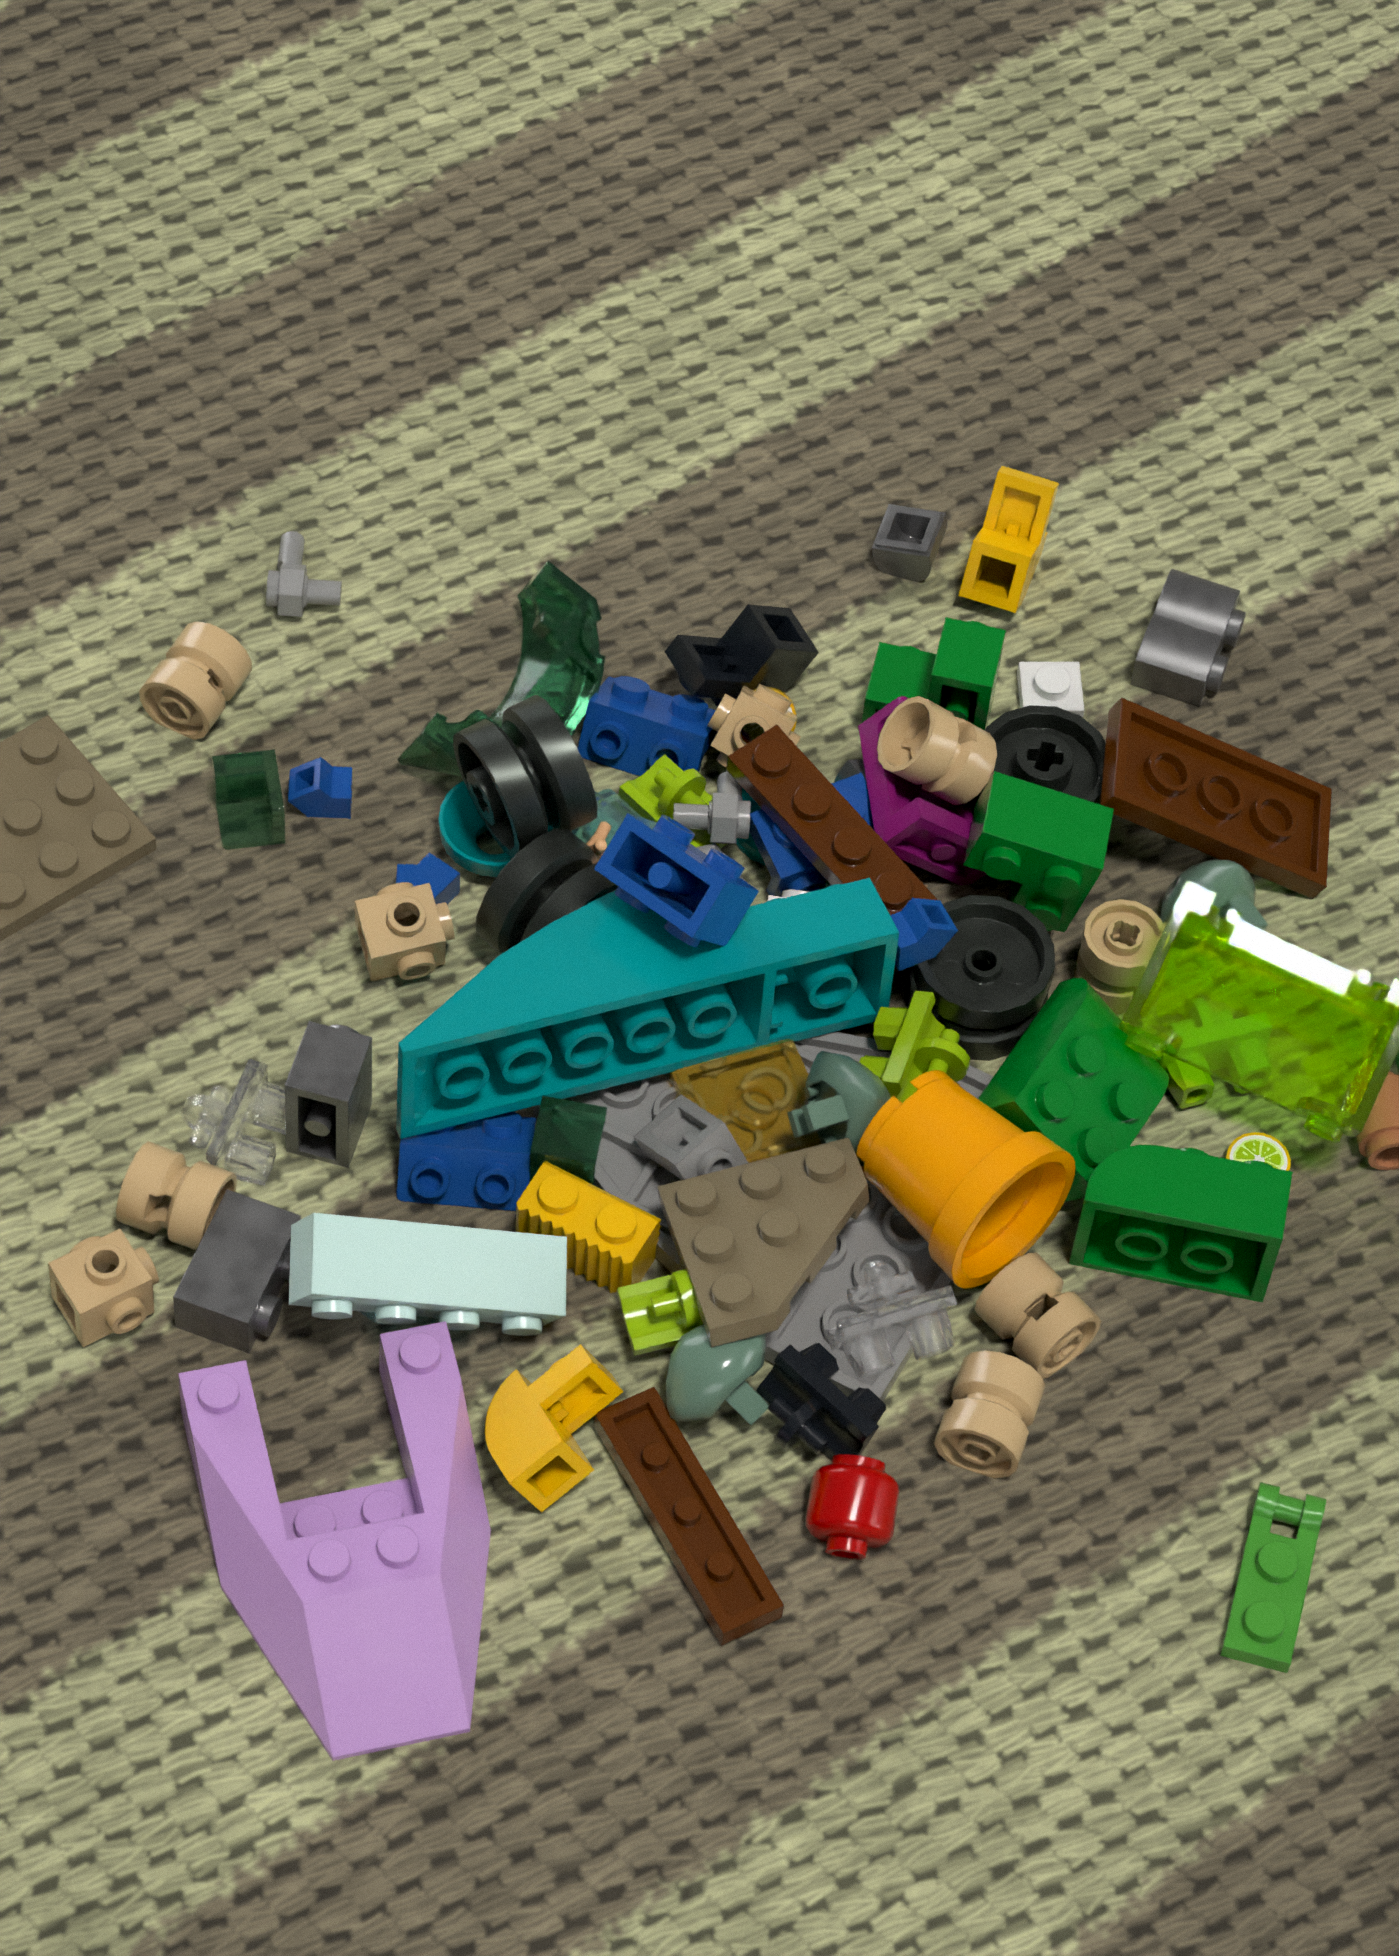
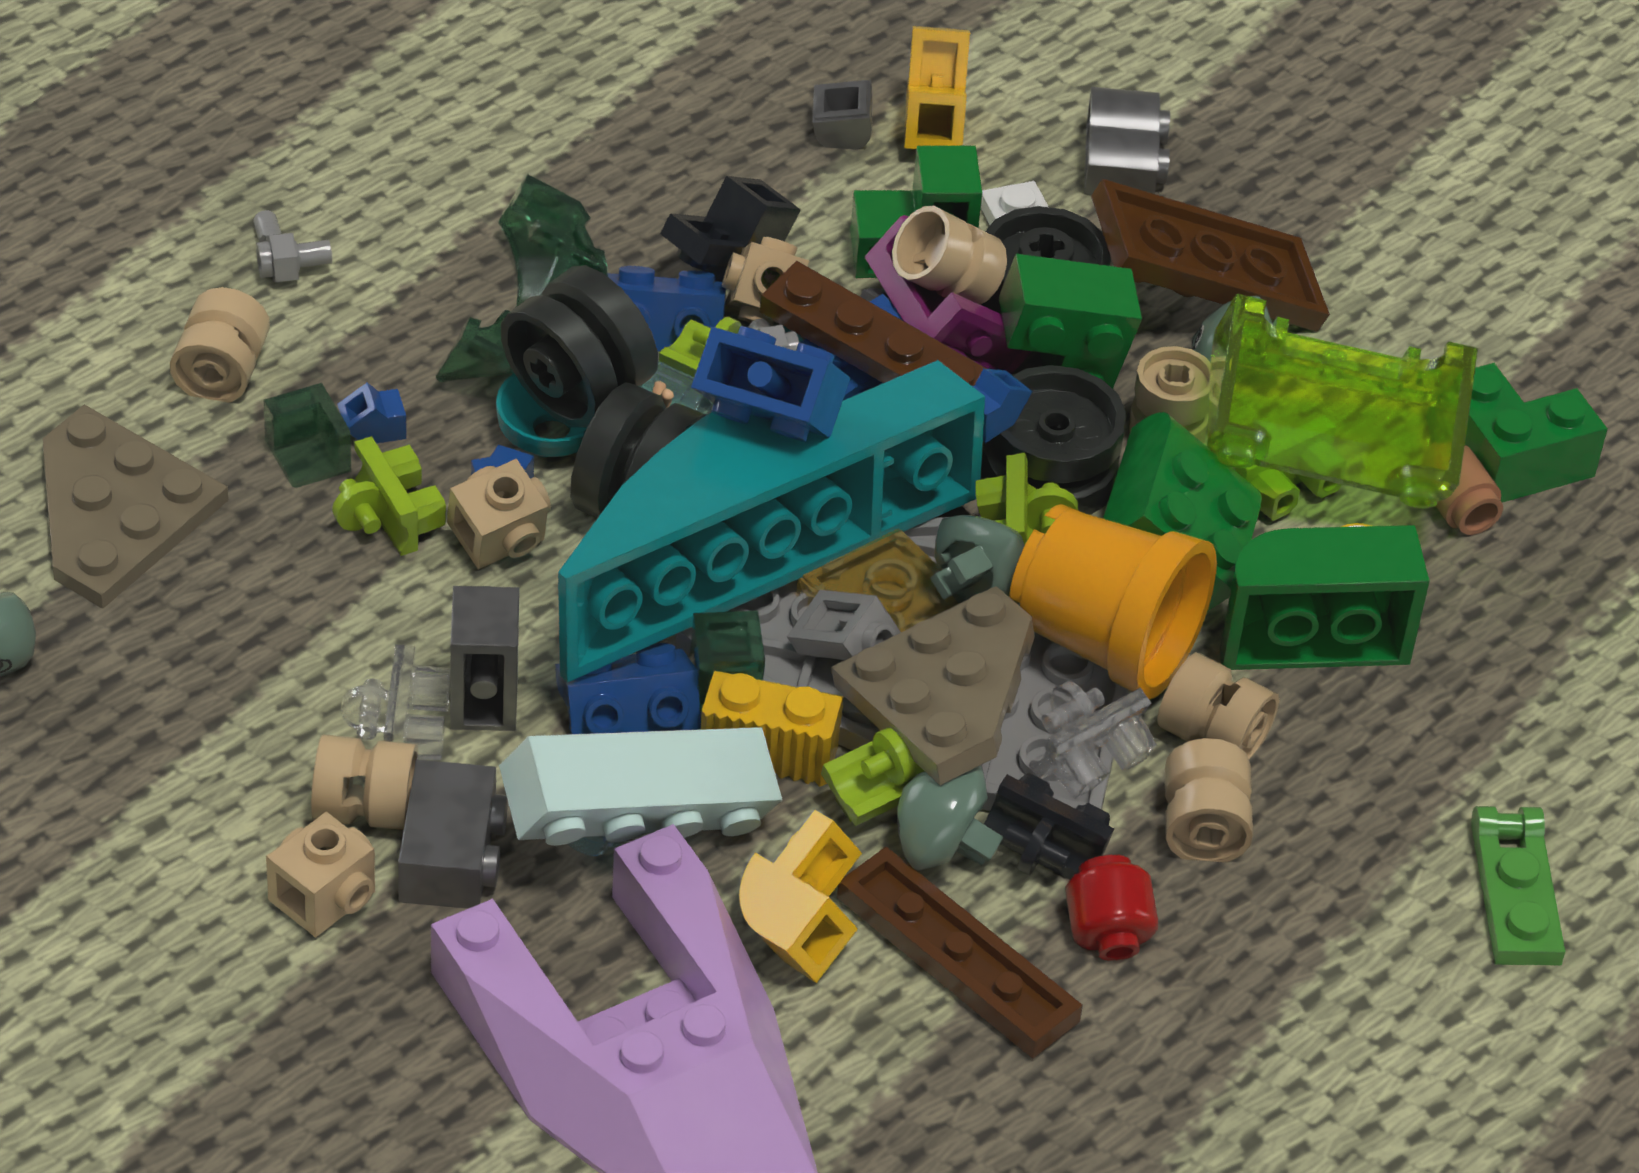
camera: 15 degrees left, 10 degrees down
none -> lime hips [332,436,446,556]

